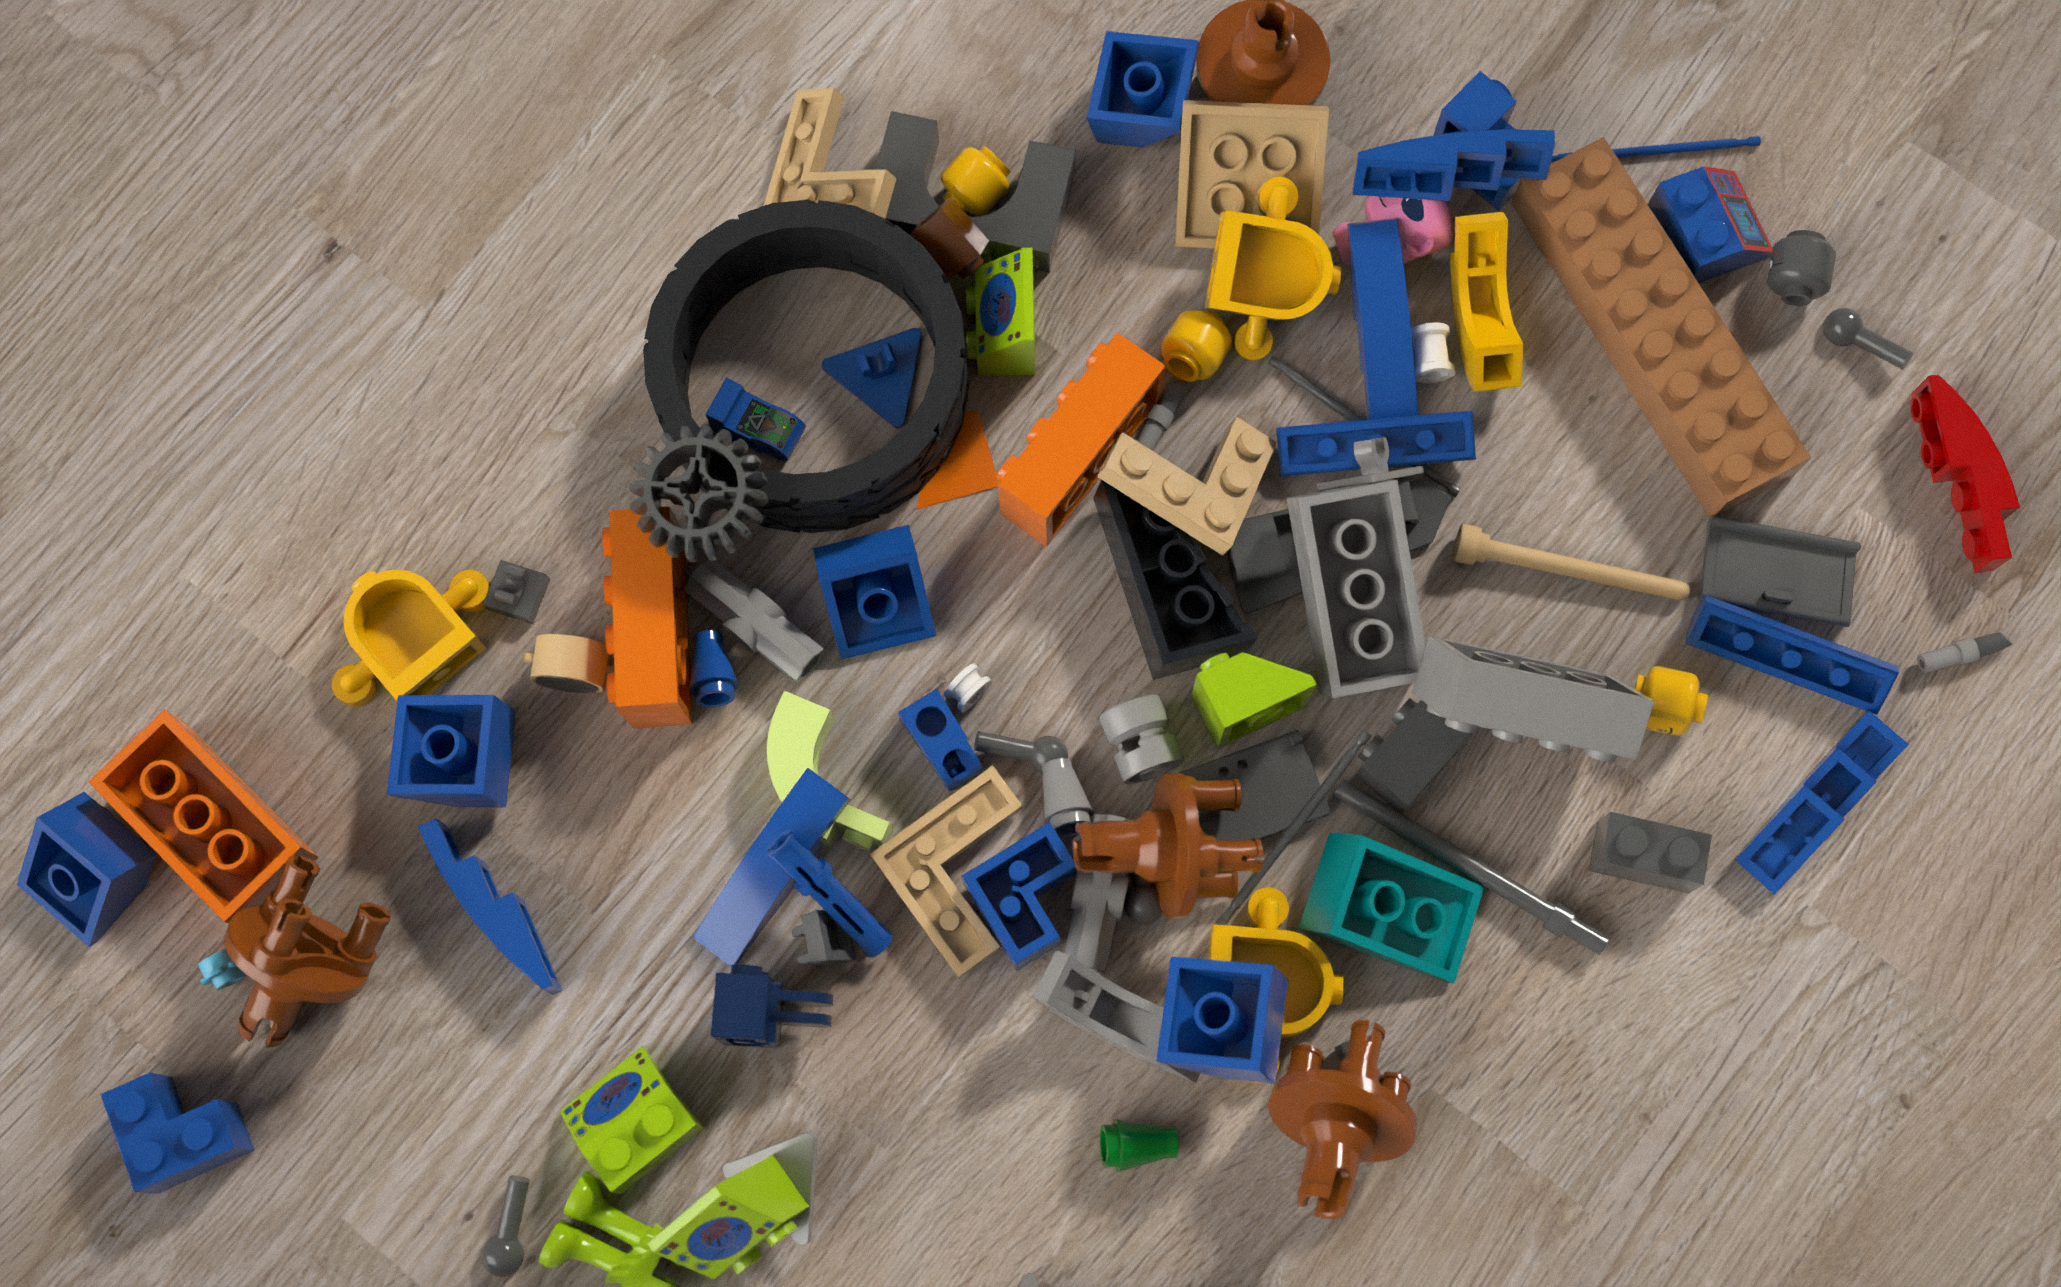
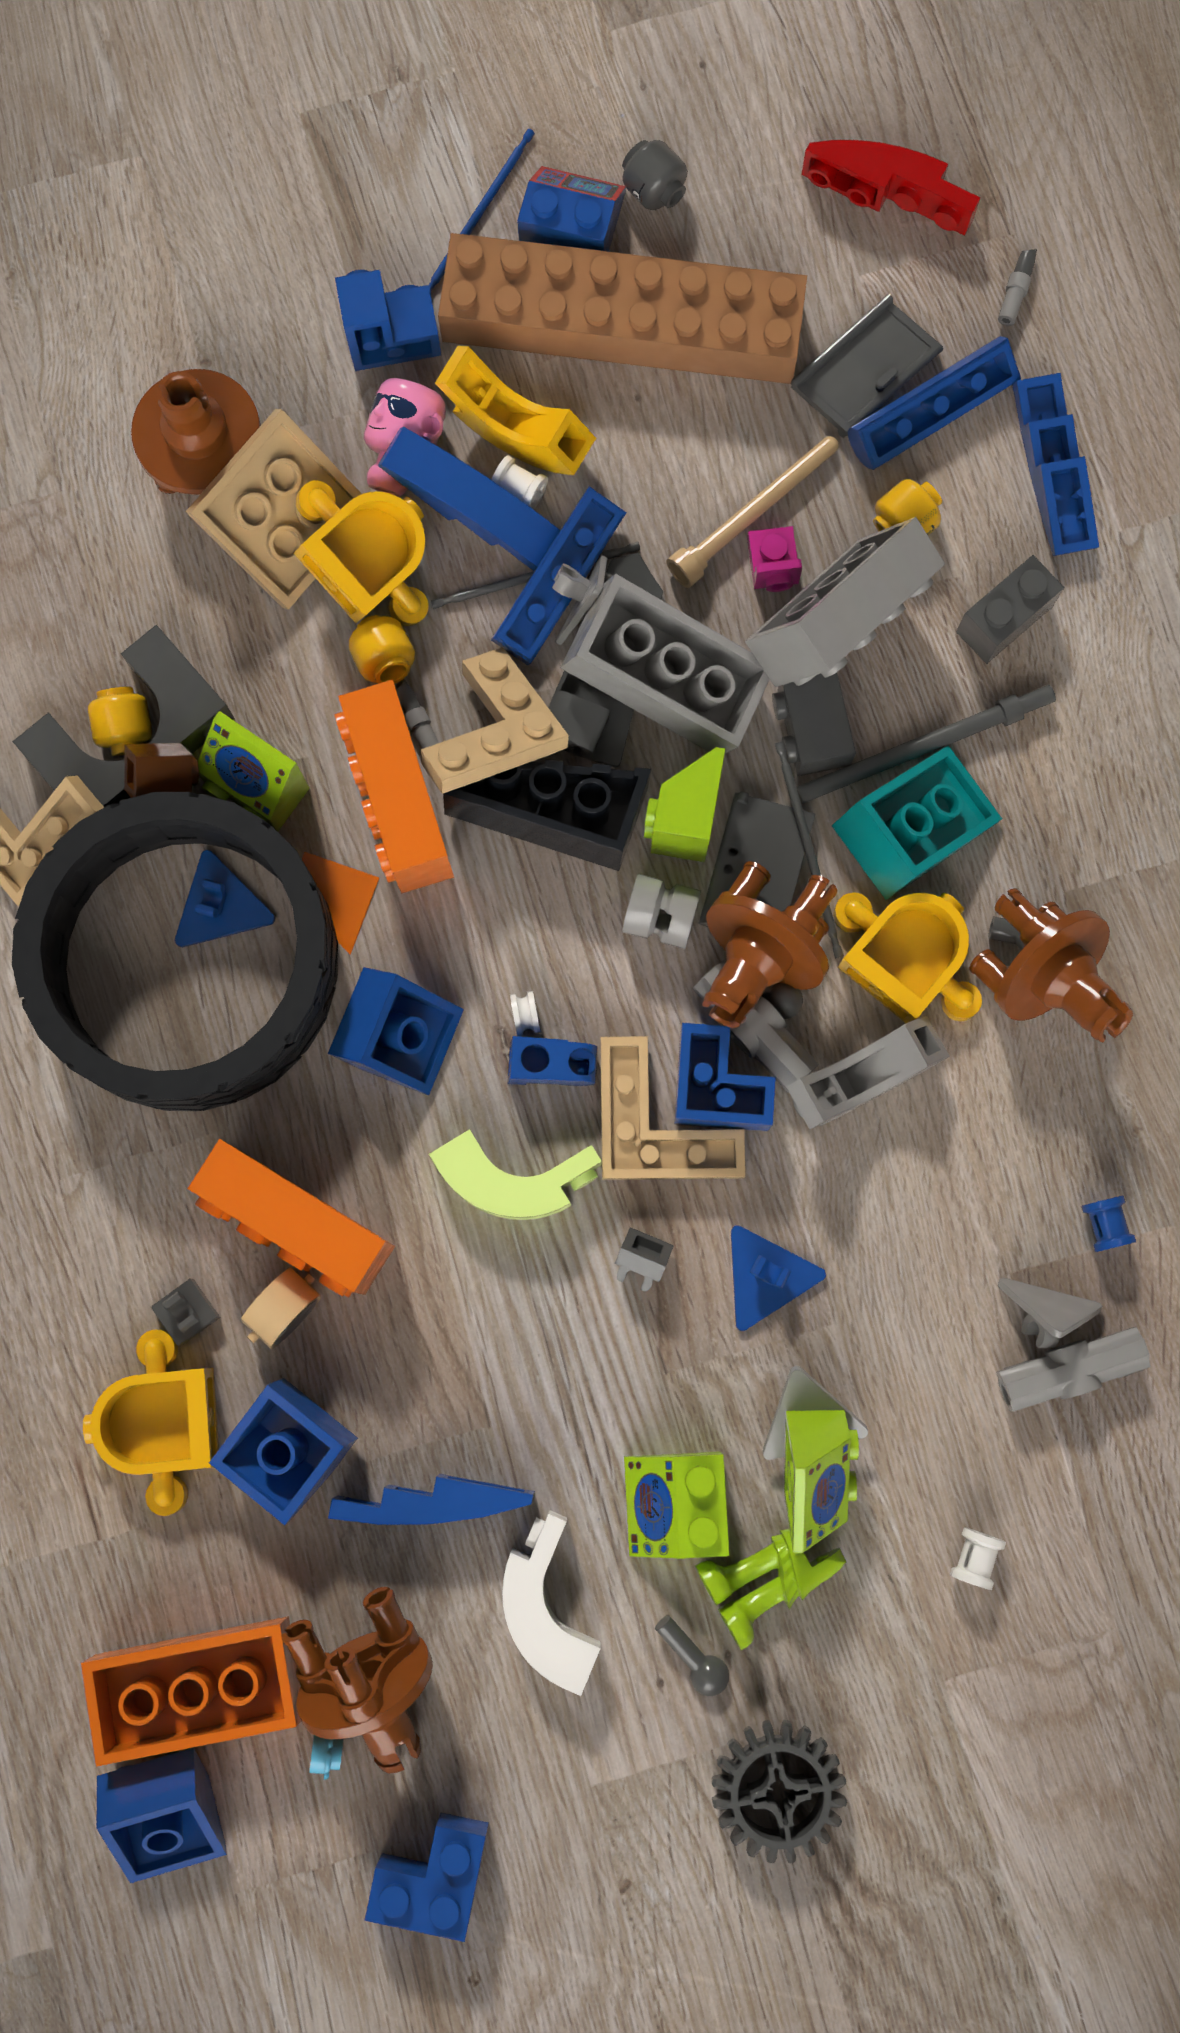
camera: 55 degrees left, 5 degrees up
dark grey gear [629,424,768,562] -> none
light grey piece [684,560,825,684] -> none
blue cone [689,630,739,707] -> none
blue slope [693,768,851,966] -> none
blue leg [706,377,806,461] -> none
dark blue brick [711,964,834,1048] -> none
blue pin [767,830,892,958] -> none
dark grey bar [974,731,1068,774] -> none
light grey cone [1042,758,1093,837] -> none
blue slope [1087,31,1199,148] -> none
green cone [1099,1119,1179,1172] -> none
blue slope [1156,956,1288,1084] -> none
blue slope [1352,129,1555,201] -> none
dark grey bar [1823,308,1913,370] -> none
none -> white arch [502,1510,601,1696]
none -> blue piece [731,1225,826,1331]
none -> dark pink bracket [747,526,803,592]

